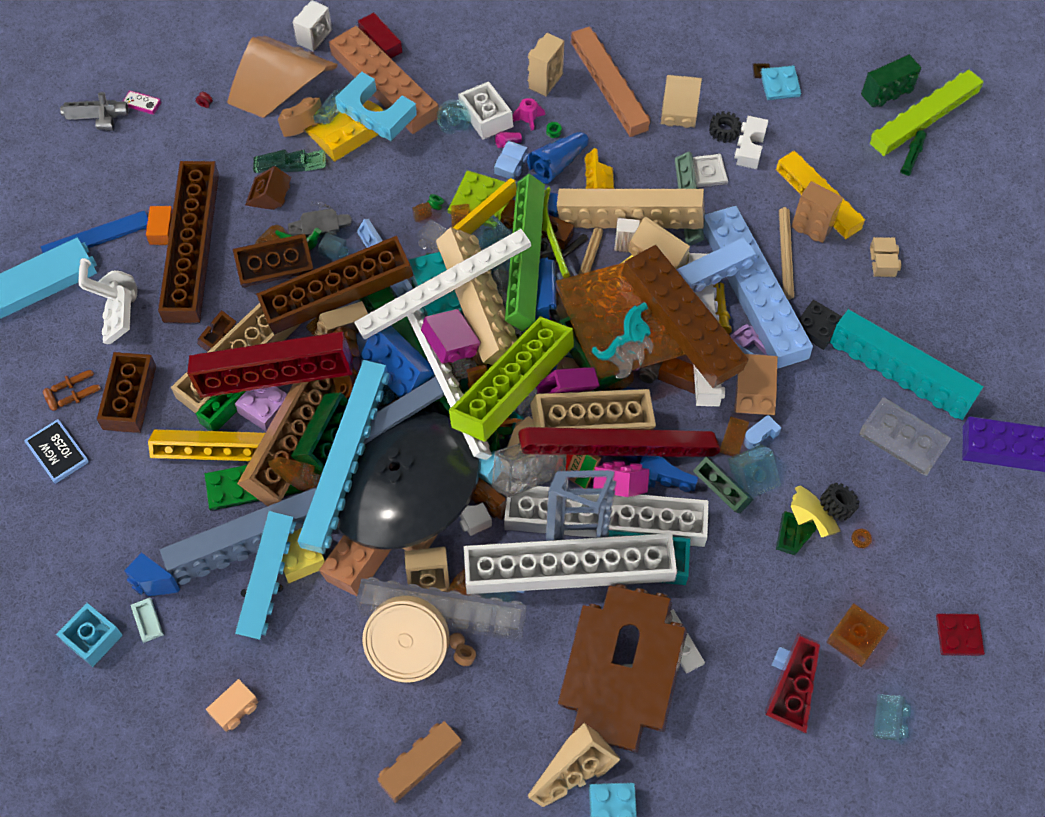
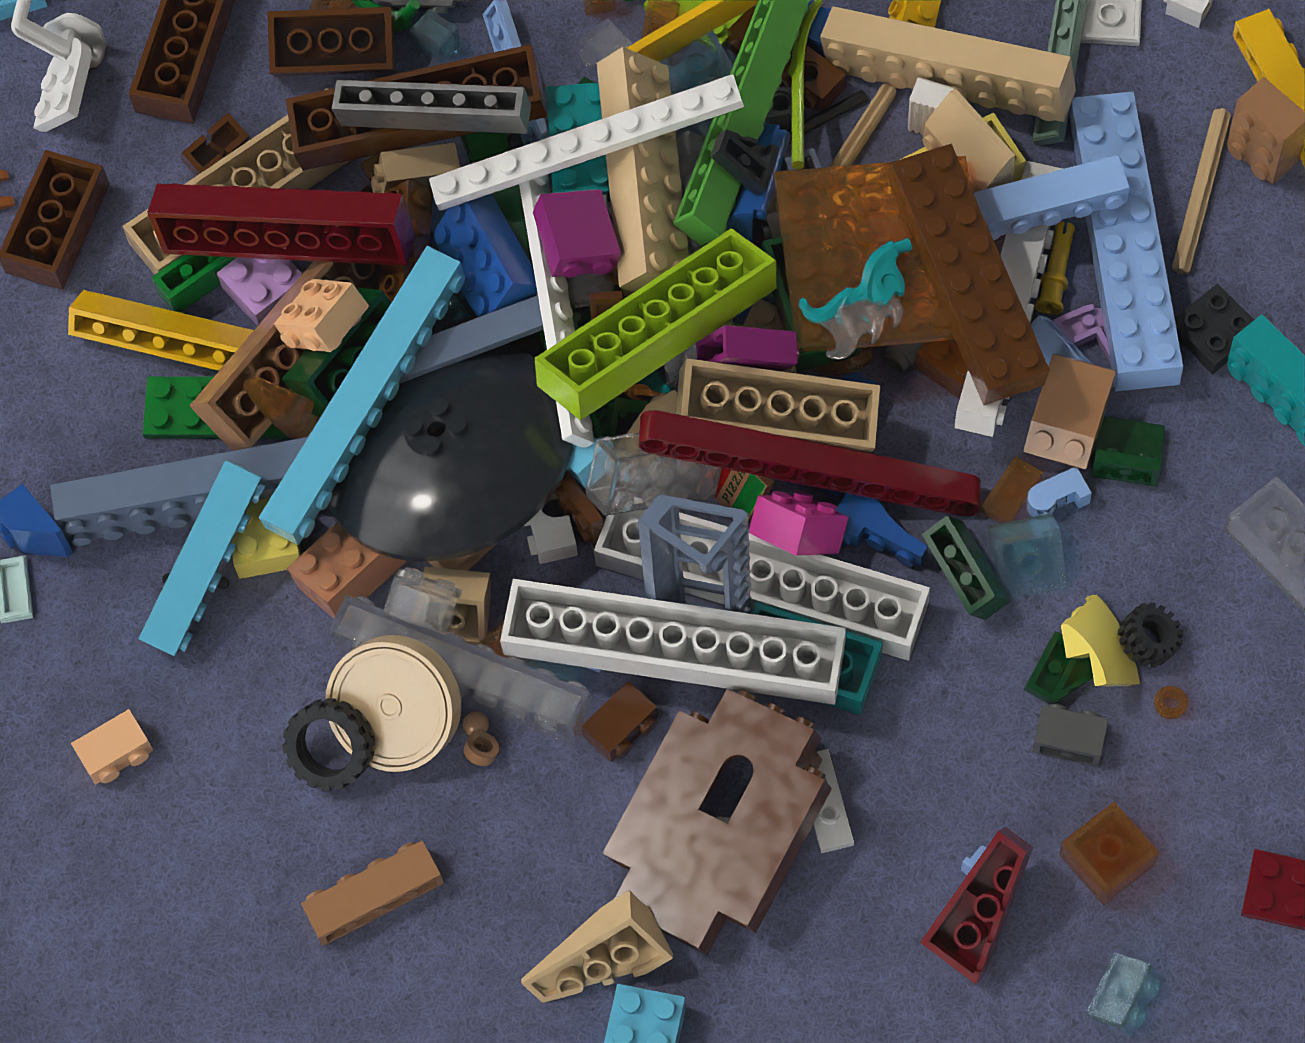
camera: 20 degrees right, 5 degrees up
none -> light nougat brick [274,279,369,352]
none -> black tyre [282,698,375,791]
none -> flat silver brick [332,80,531,134]
none -> clear brick [383,568,463,635]
none -> reddish brown brick [581,681,658,762]
none -> black wing [710,129,779,196]
none -> dark grey brick [1032,704,1108,766]
none -> dark green bracket [1092,416,1165,487]

